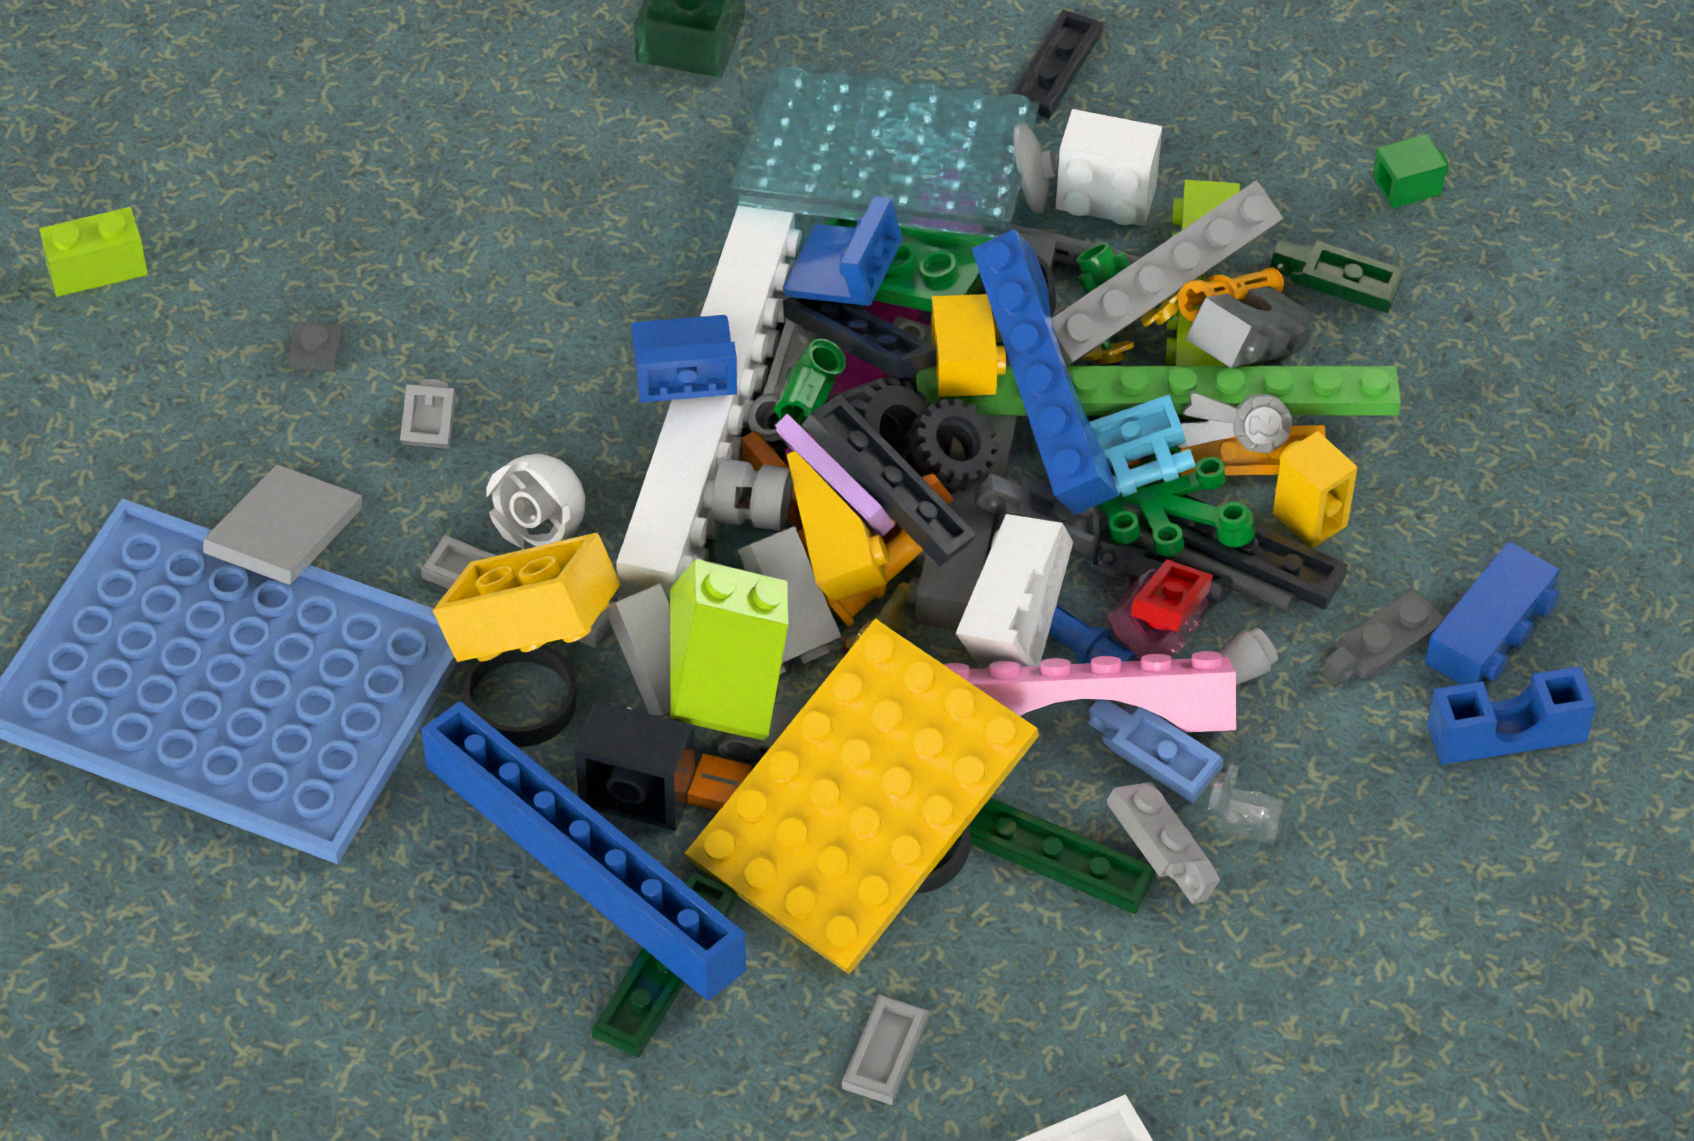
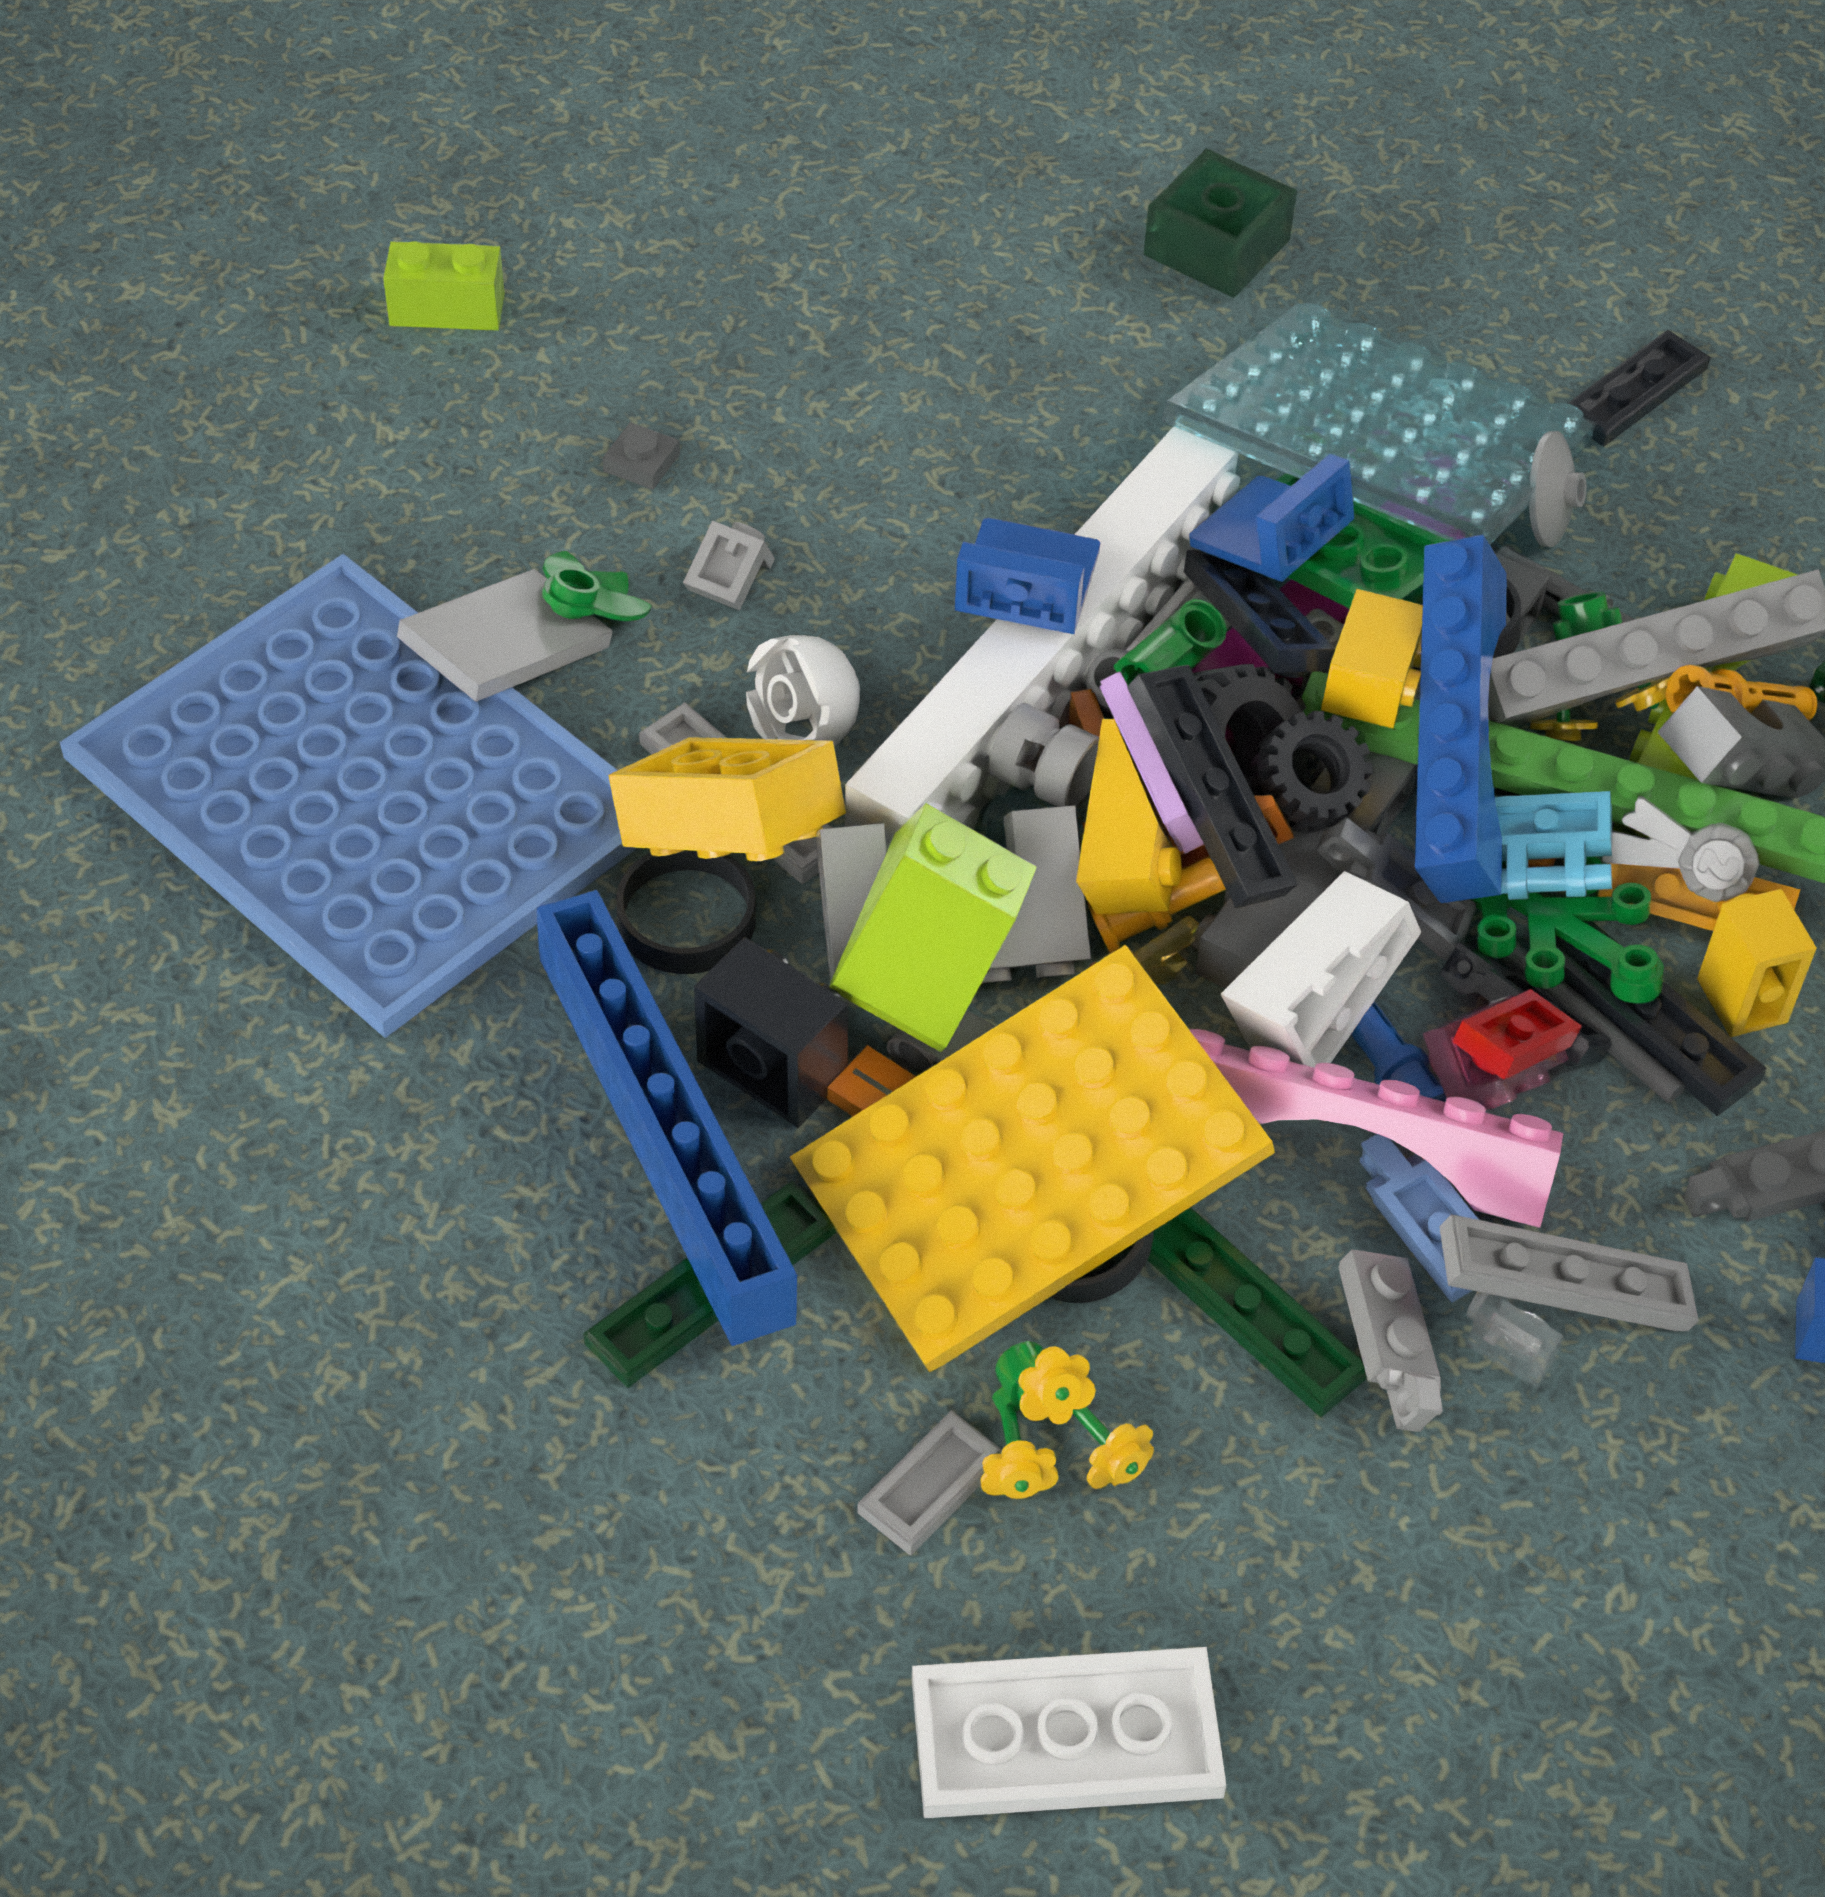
camera: 20 degrees right, 0 degrees up
white brick [1055,109,1162,227] -> none
light grey cone [1219,627,1278,685] -> none
none -> green plate [542,551,652,621]
none -> yellow plant [980,1341,1154,1499]
none -> light grey tile [1439,1214,1699,1331]

